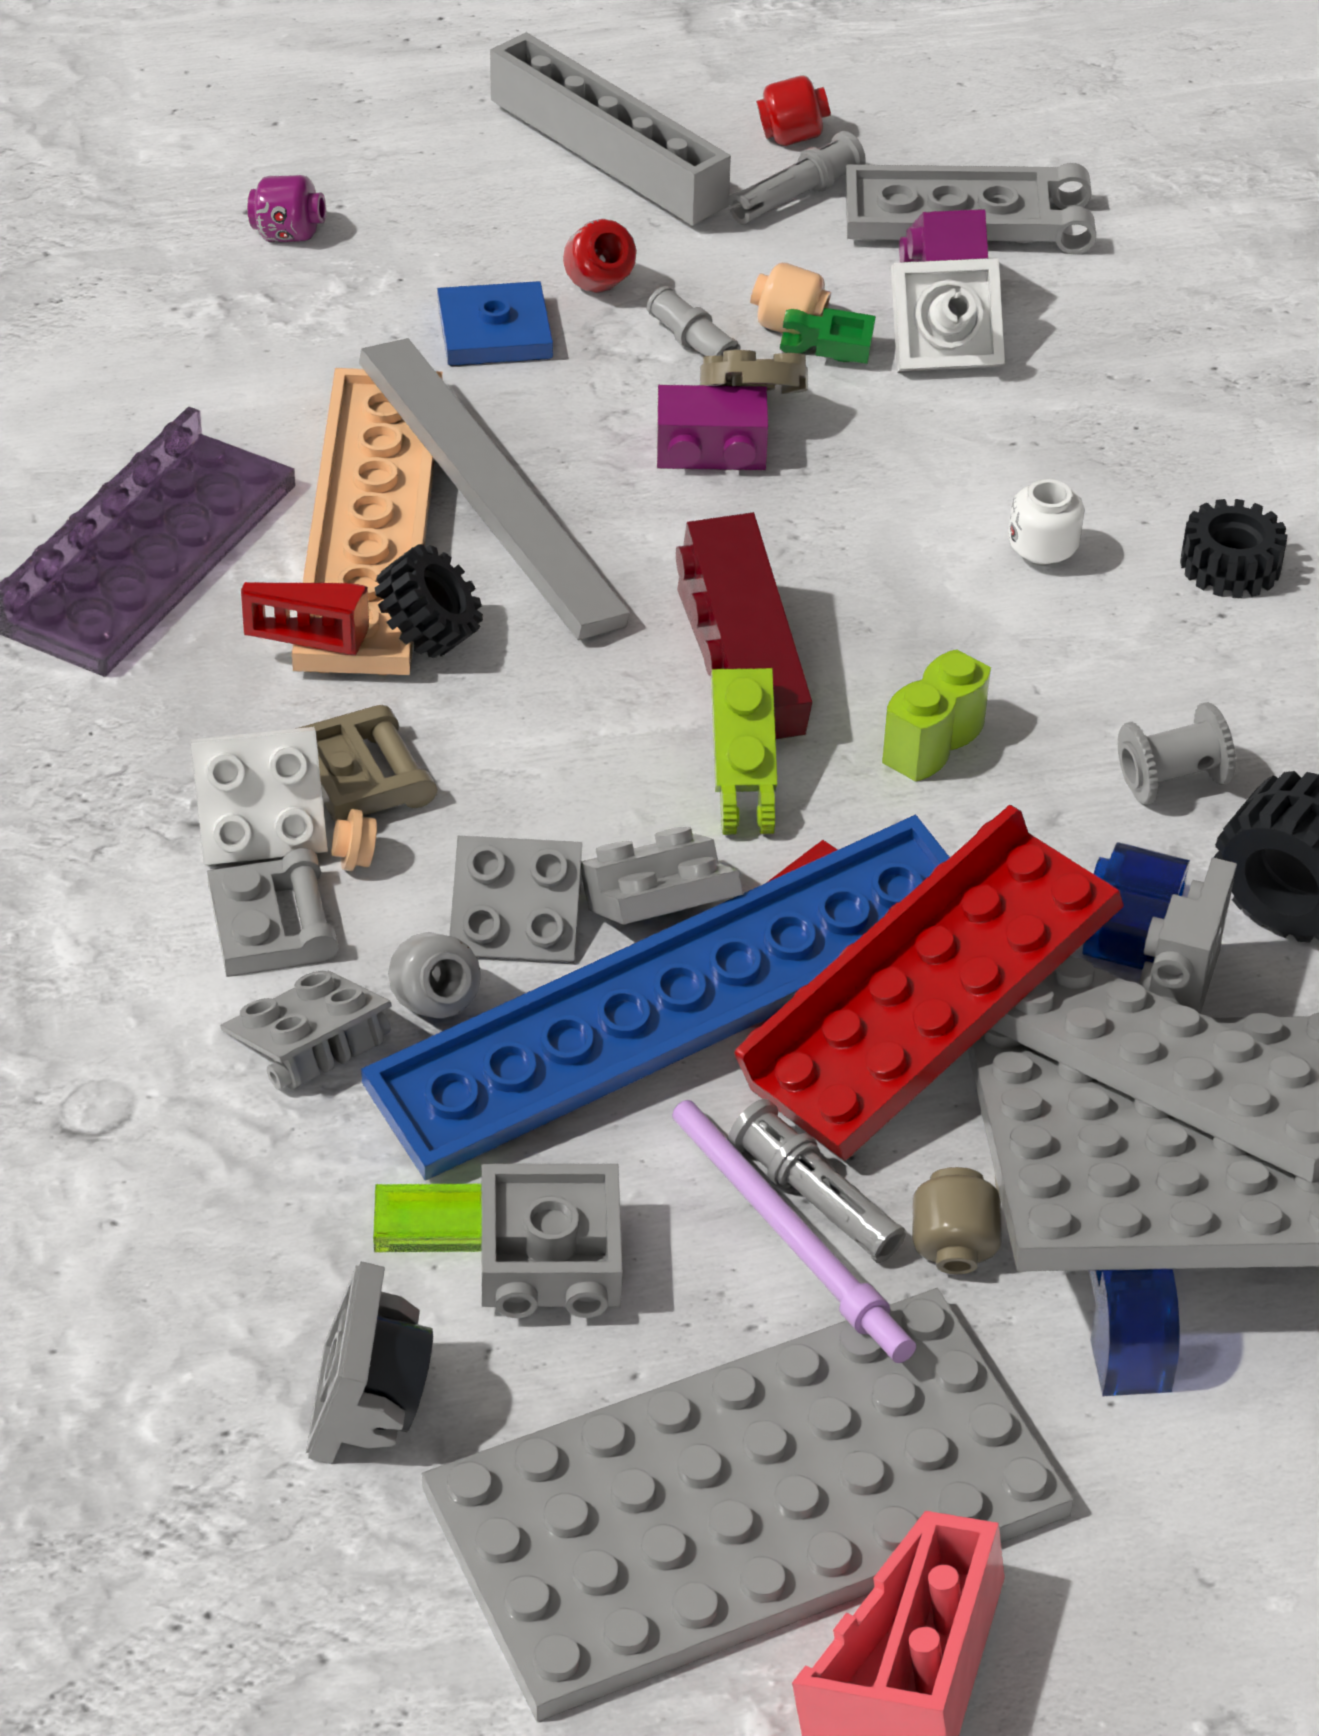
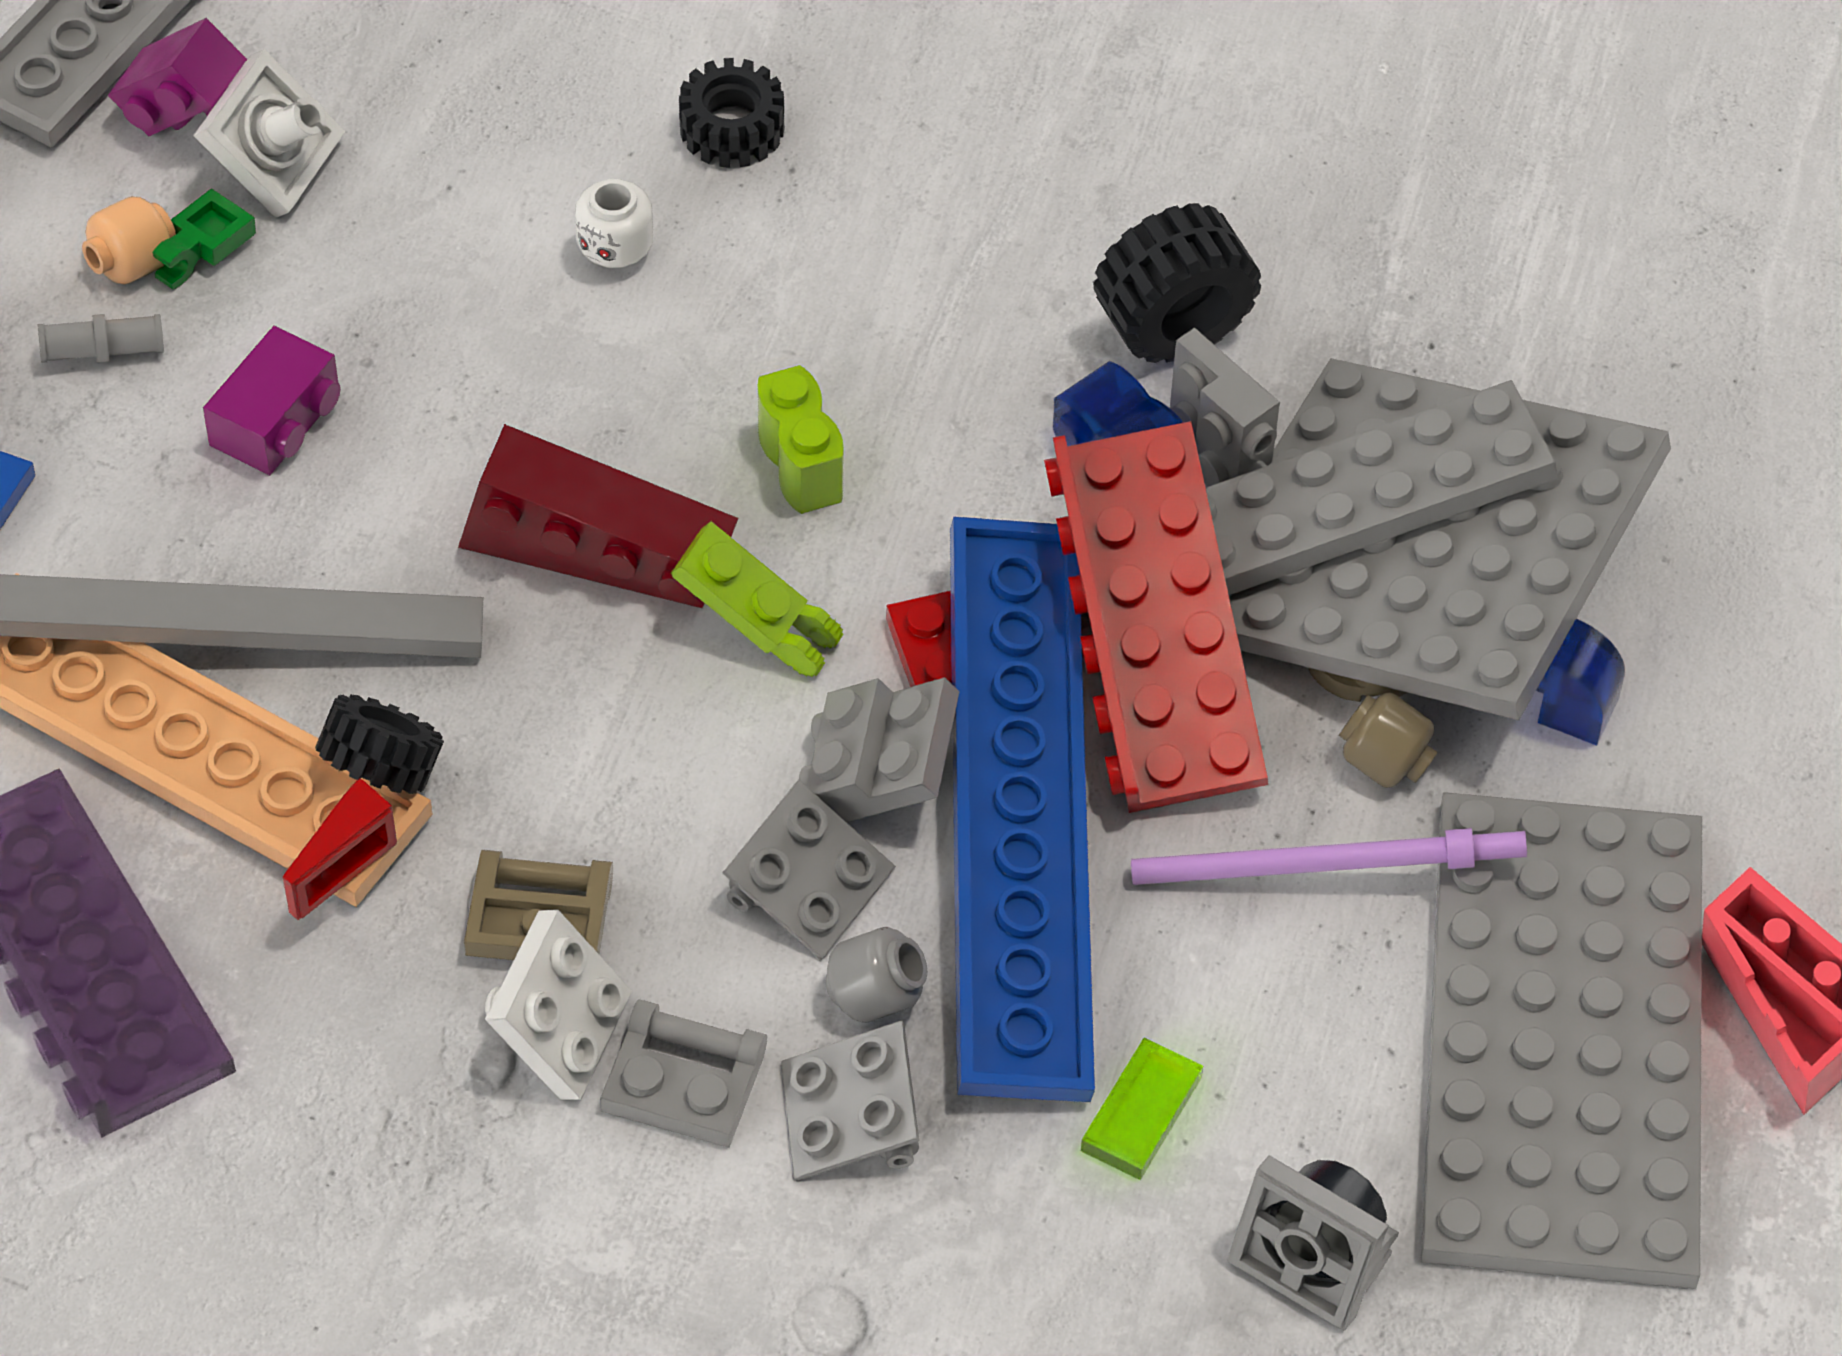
camera: 60 degrees left, 10 degrees up
light nougat plate [331,809,377,871] -> none
light grey plate [481,1164,623,1318] -> none
dark tan plate [700,350,808,394] -> none
light grey pin [728,1099,906,1263] -> none
light grey hose [1118,702,1236,805] -> none

